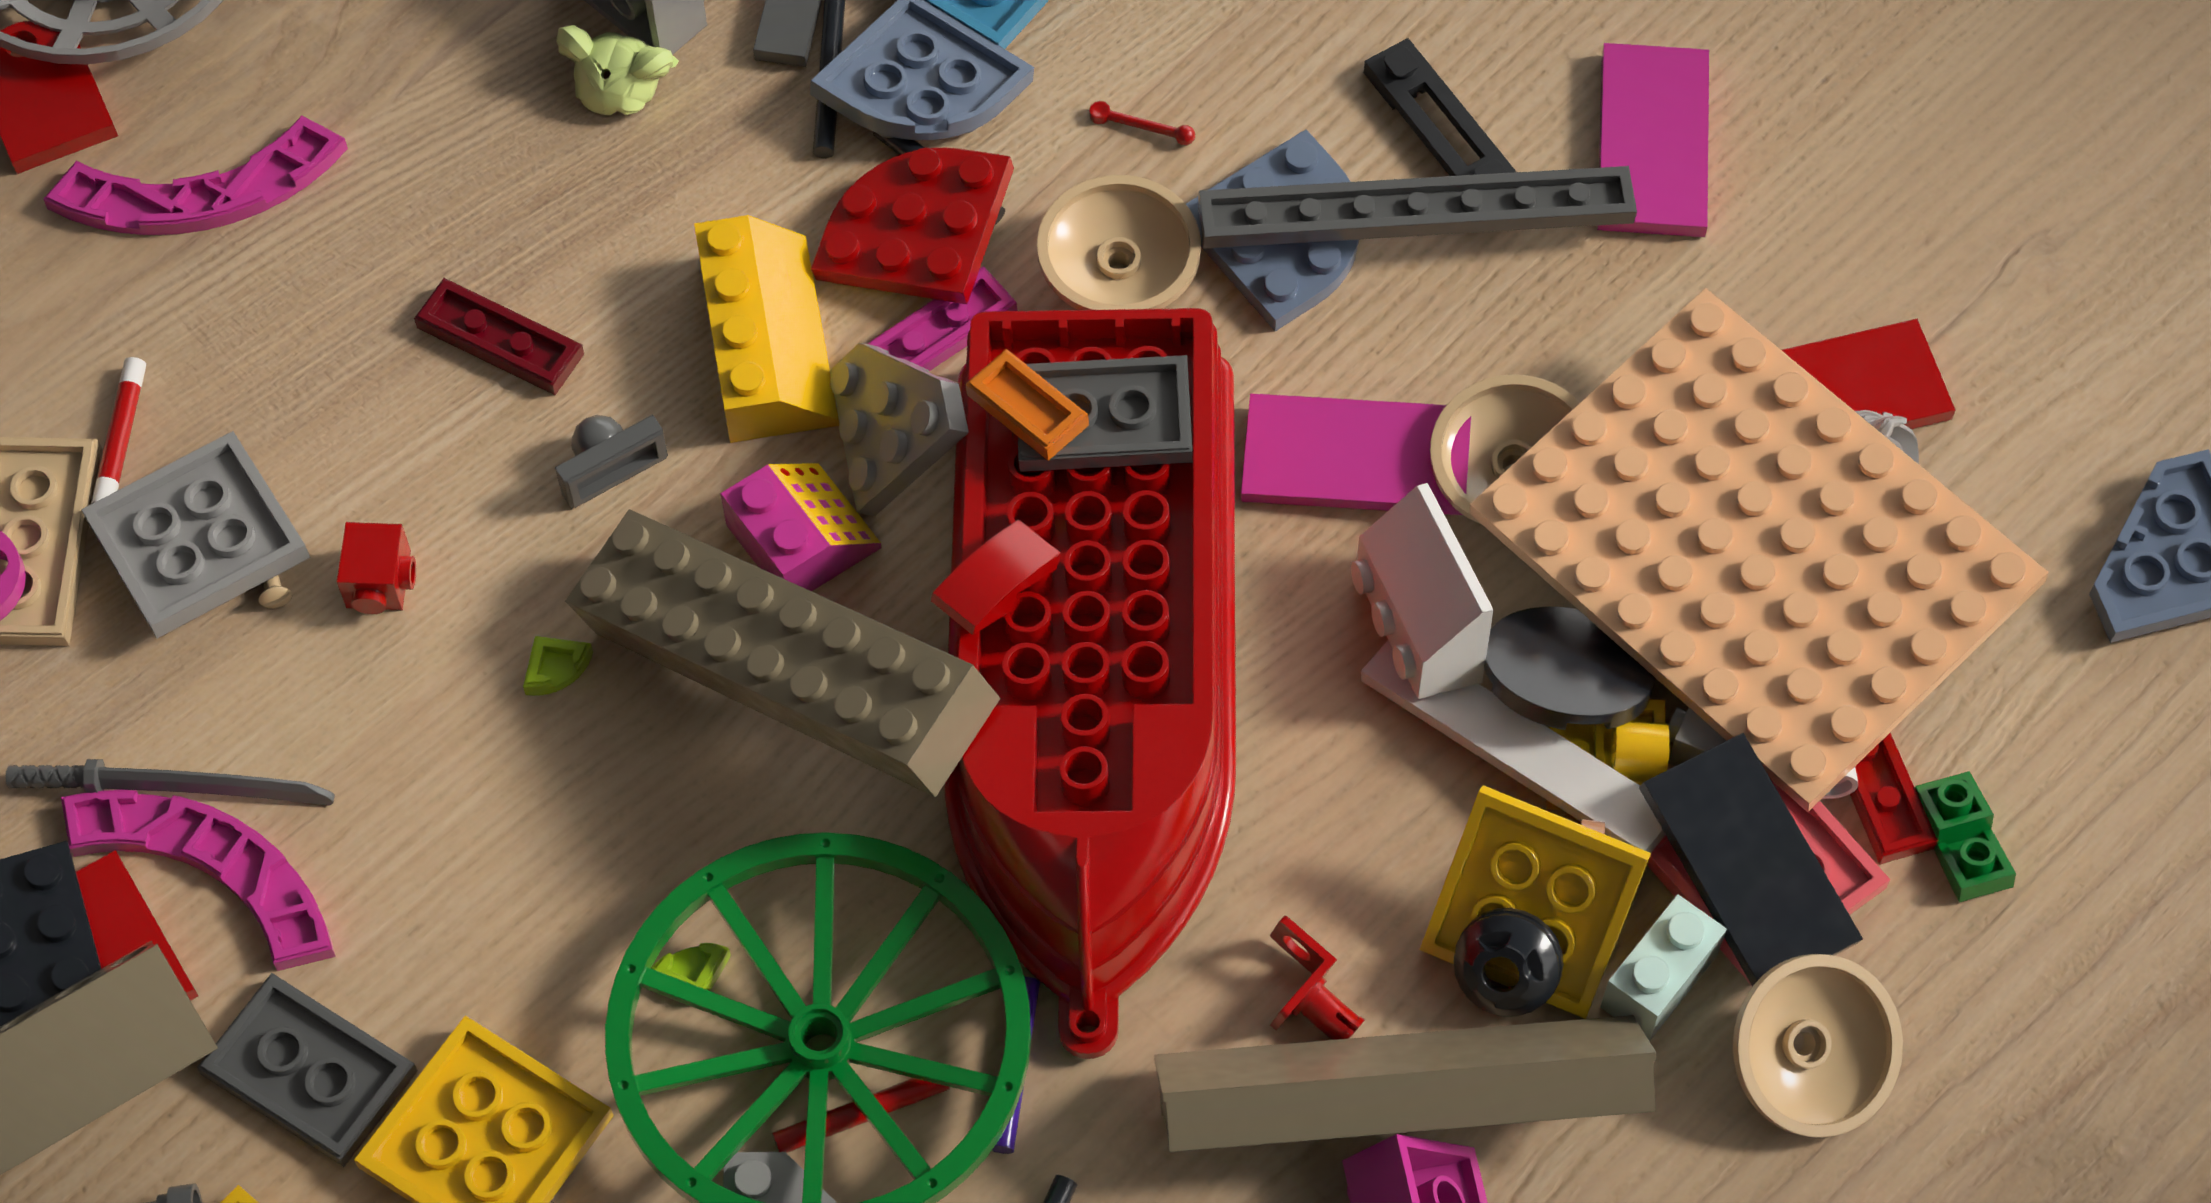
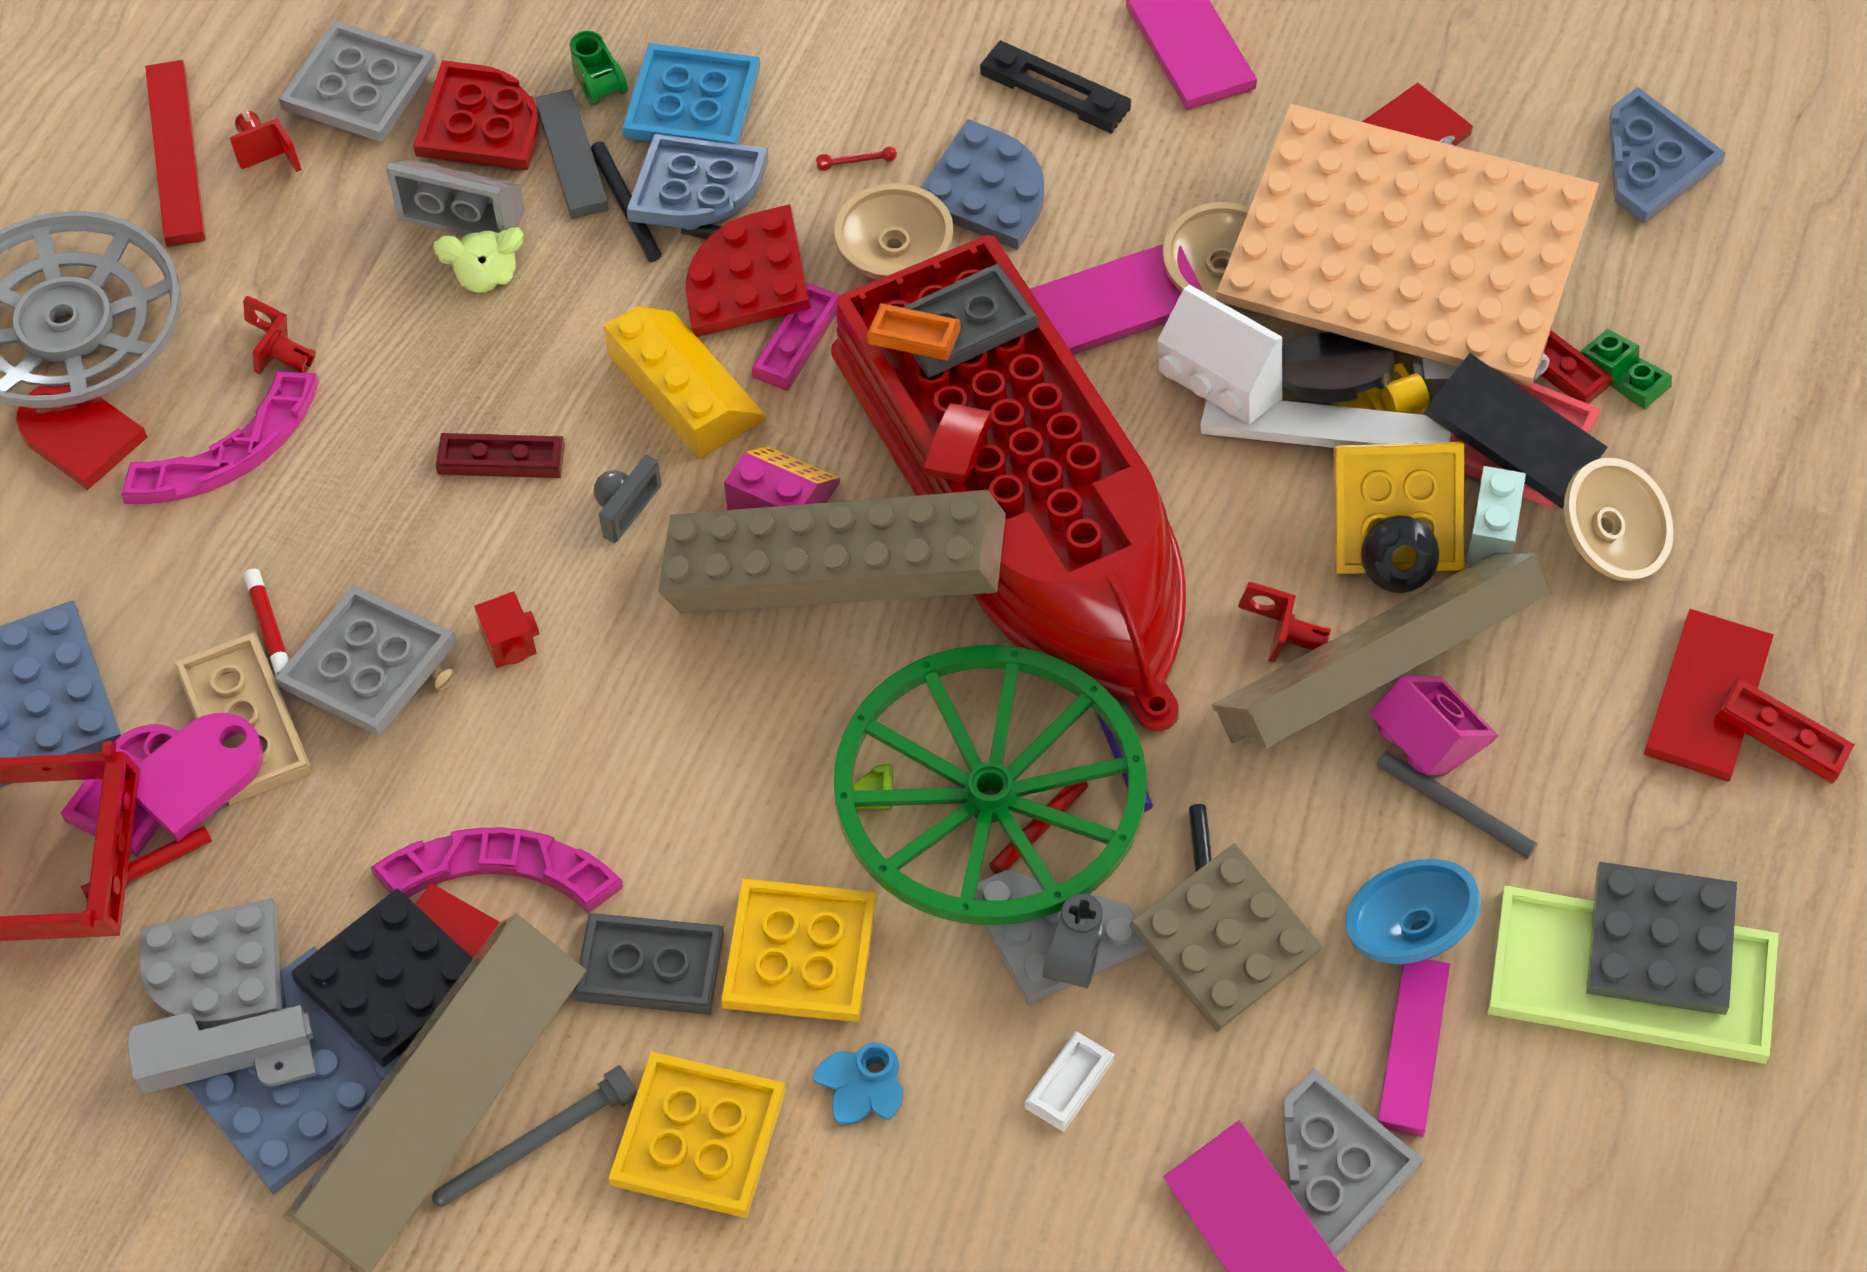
camera: 25 degrees left, 5 degrees down
dark grey sword [6,759,335,806] -> none
lime tile [523,636,593,696] -> none
light grey plate [830,343,969,516] -> none
dark grey plate [1198,166,1637,249] -> none
none -> red bracket [243,296,316,374]

